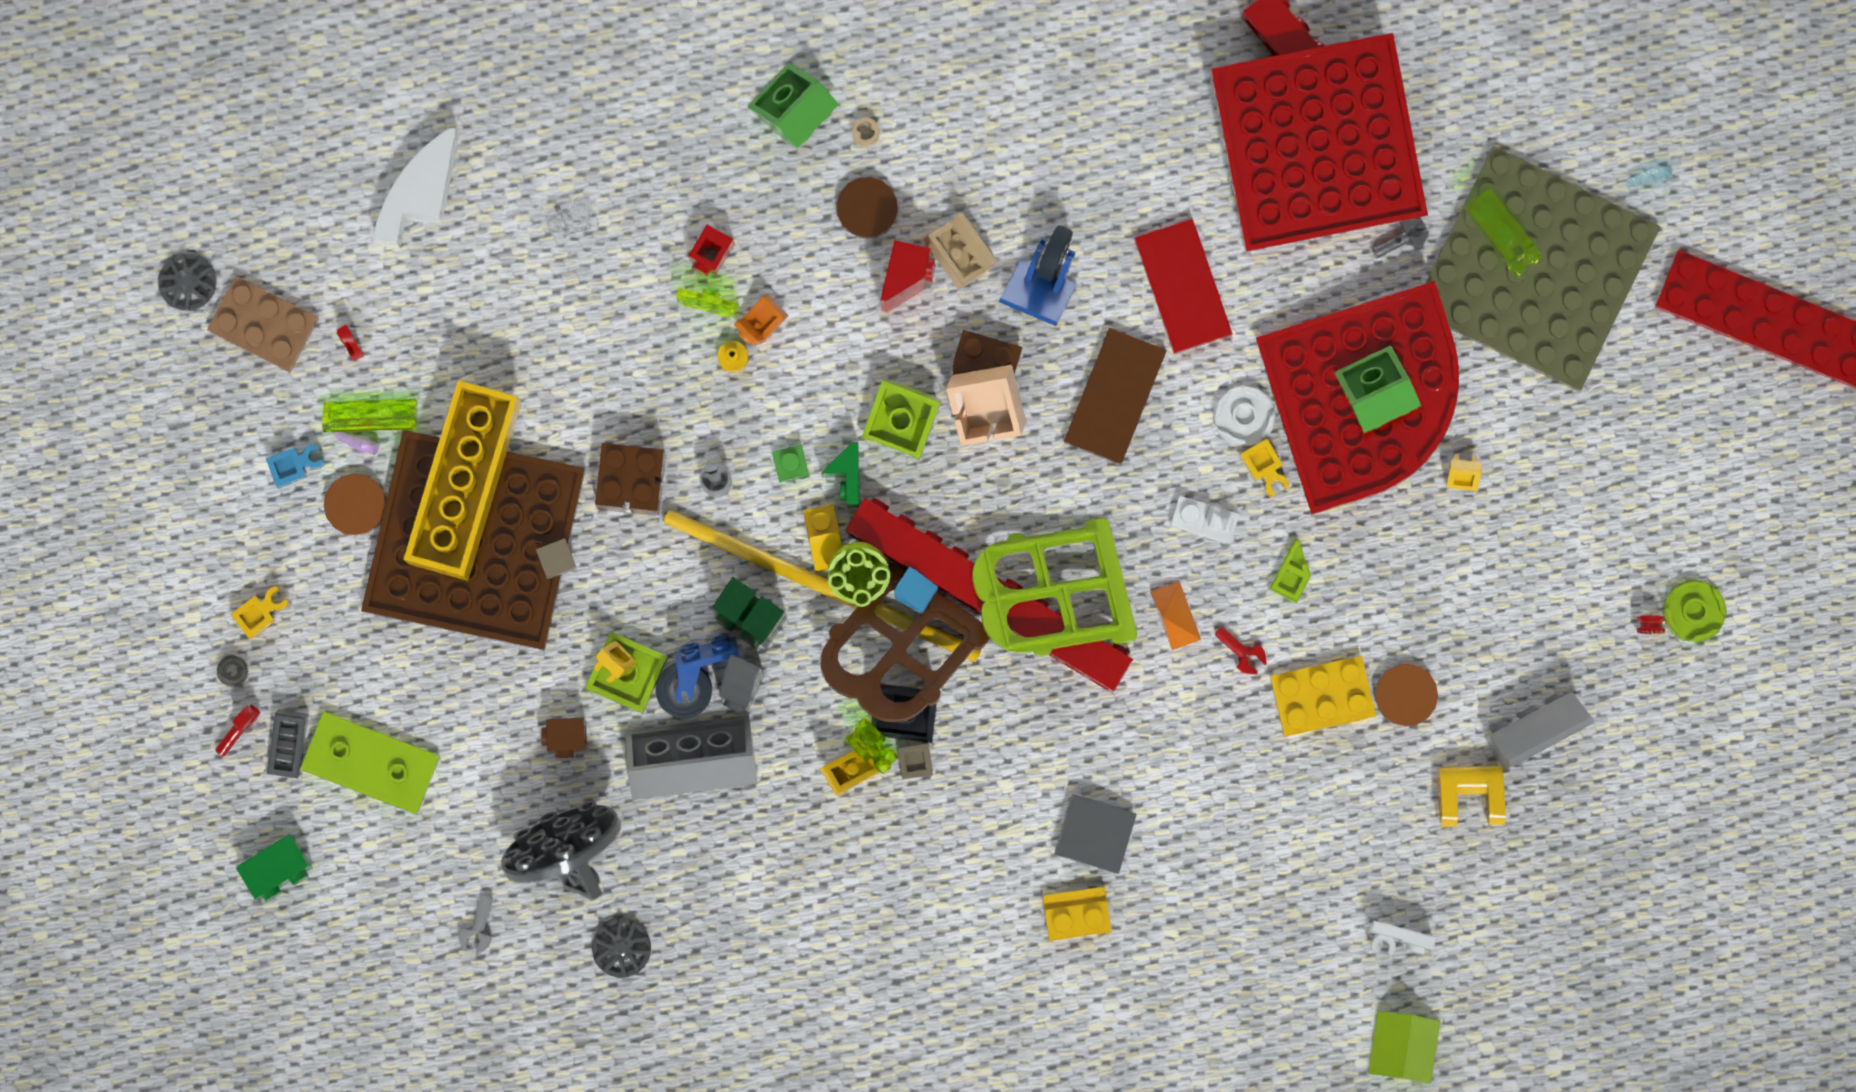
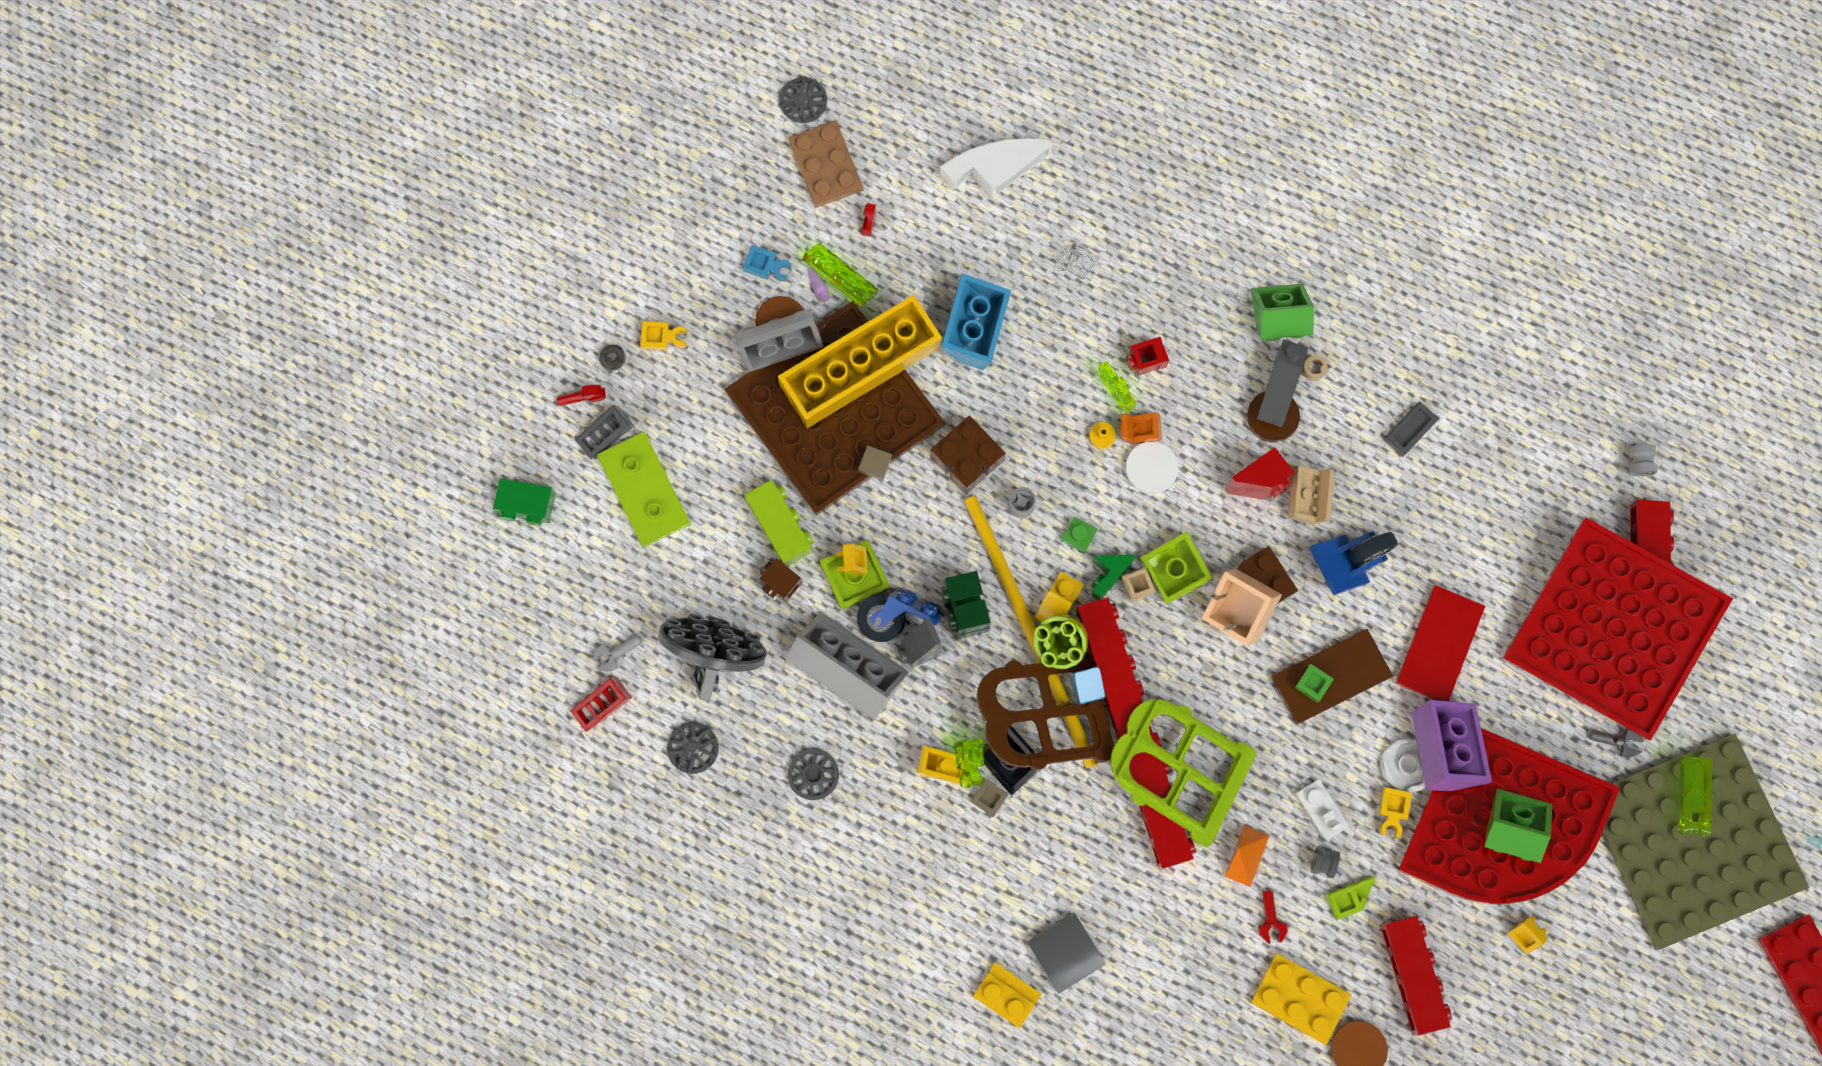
camera: 40 degrees right, 5 degrees down
none -> red slope [570,677,632,732]
none -> light grey slope [736,309,824,372]
none -> lime brick [744,479,814,567]
none -> dark grey wheel [788,749,839,801]
none -> dark azure slope [940,273,1011,370]
none -> tan slope [1121,567,1156,601]
none -> white tile [1125,442,1178,494]
none -> dark grey slope [1257,339,1308,427]
none -> bright green plate [1295,664,1334,703]
none -> dark grey wheel [1311,846,1340,879]
none -> red brick [1380,916,1452,1036]
none -> dark grey tile [1383,401,1439,457]
none -> medium lavender slope [1411,700,1492,791]

